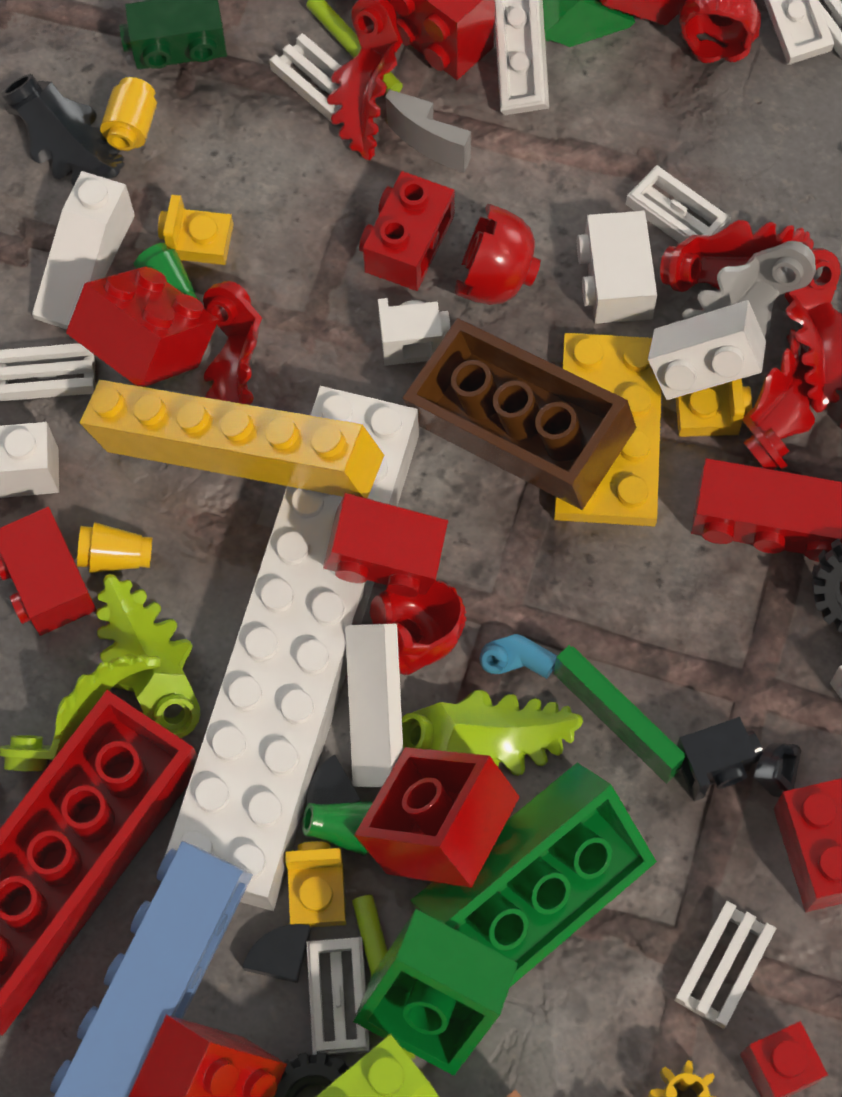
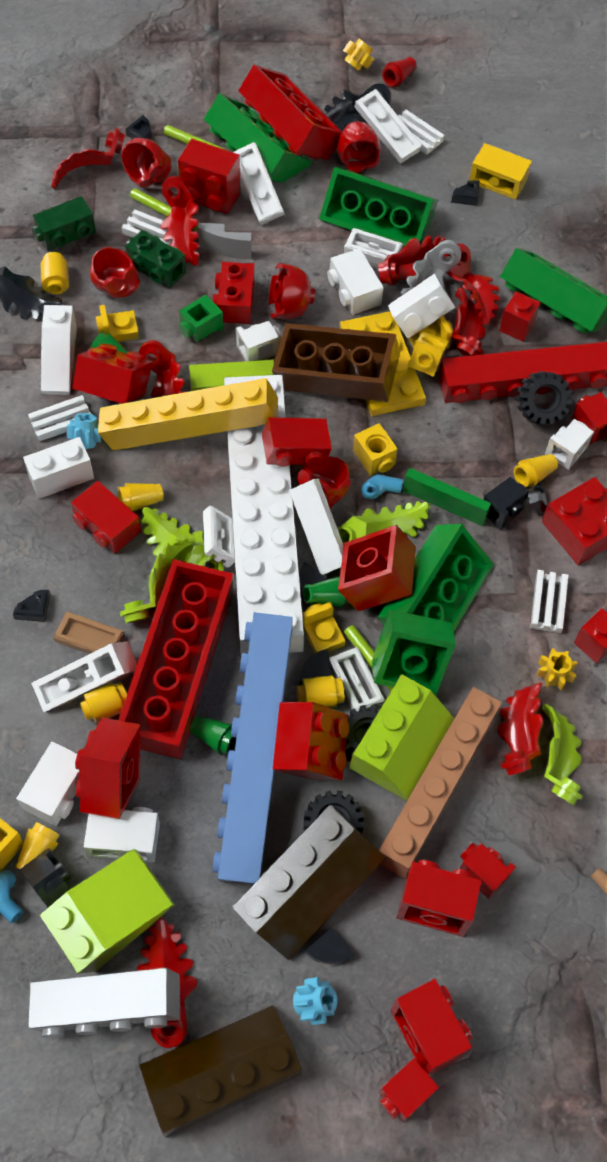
camera: 25 degrees left, 5 degrees down
none -> medium azure gear [67,413,101,449]
none -> red hair [90,247,140,298]
none -> dark green brick [125,230,186,289]
none -> green brick [179,294,223,342]
none -> lime tile [189,360,274,391]
none -> green cone [190,715,237,755]
none -> white tile [203,506,235,568]
none -> yellow brick [296,675,345,708]
none -> green slope [319,167,439,247]
none -> yellow brick [353,423,398,476]
none -> yellow brick [407,332,449,377]
none -> yellow cone [514,454,558,487]

